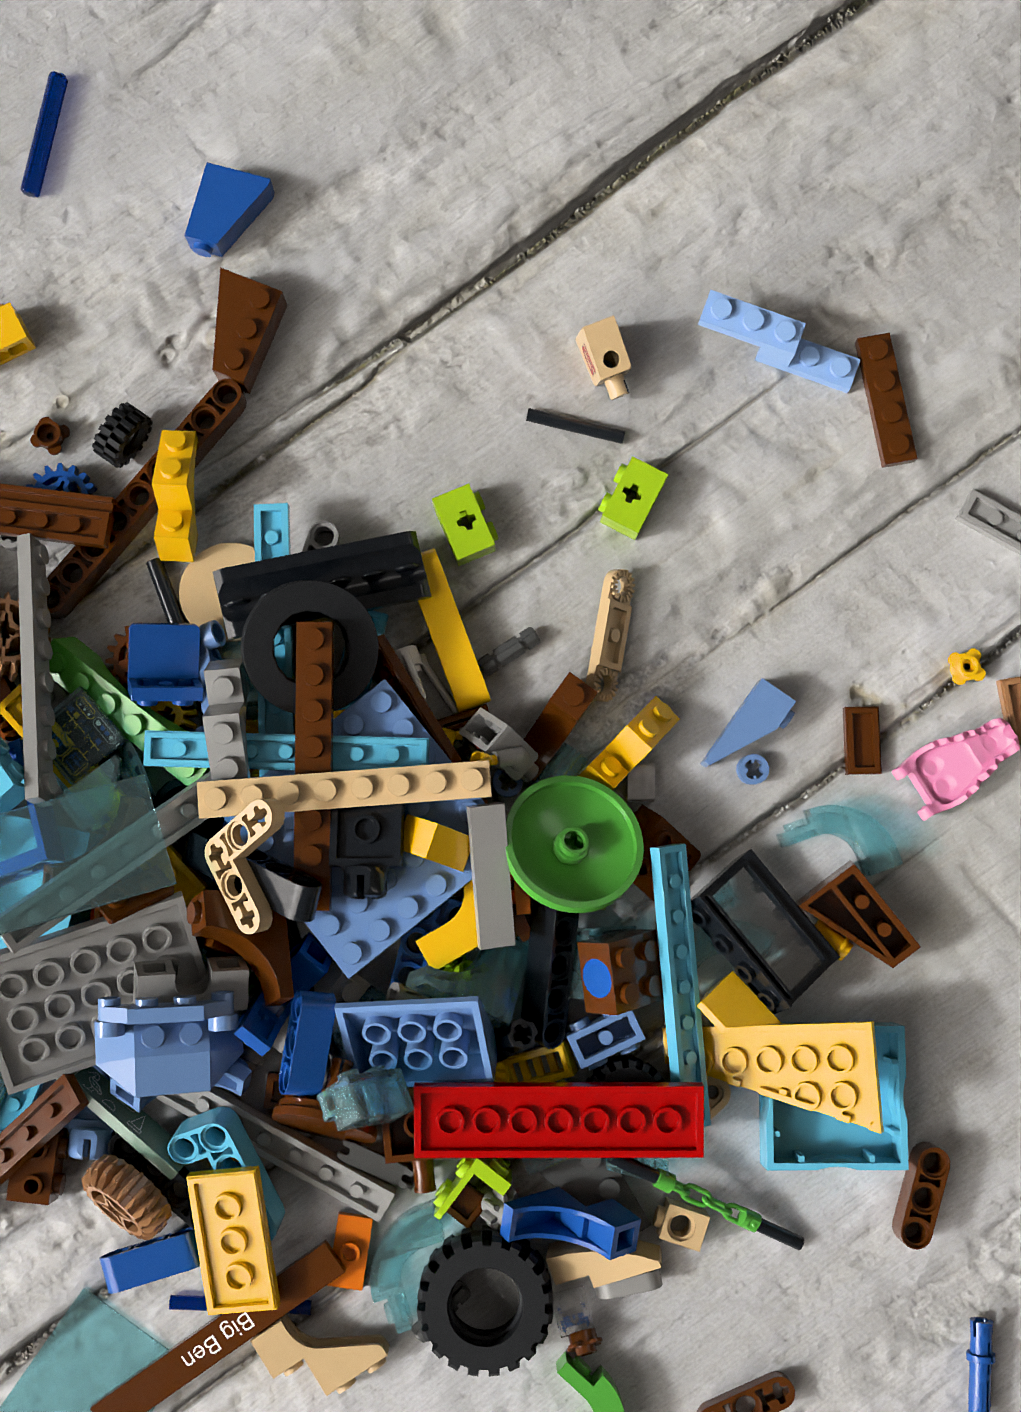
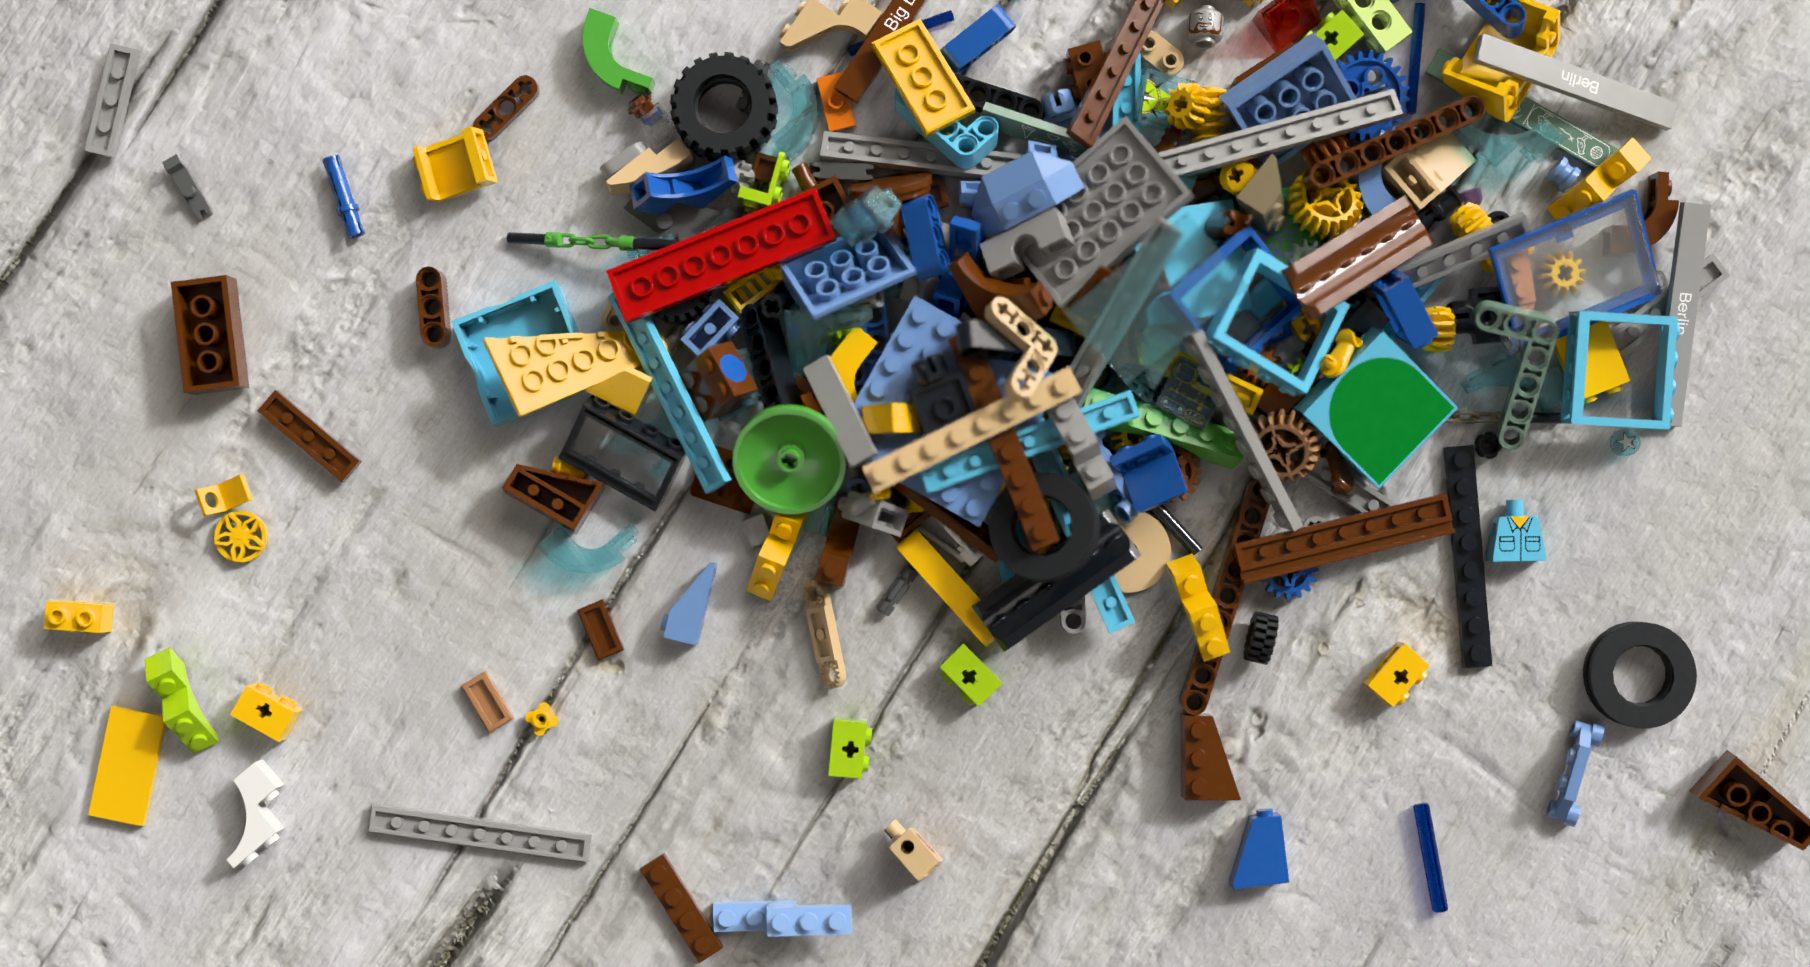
camera: 165 degrees right, 5 degrees up
reddish brown plate [30,417,70,455] -> none
medium nougat gear [81,1154,172,1240] -> none
medium blue plate [94,990,238,1038] -> none
black bar [526,408,625,444] -> none
tan brick [653,1197,710,1252] -> none
medium blue bush [736,754,769,785] -> none
bright pink animal [892,718,1020,821] -> none
none -> yellow panel [412,126,498,203]

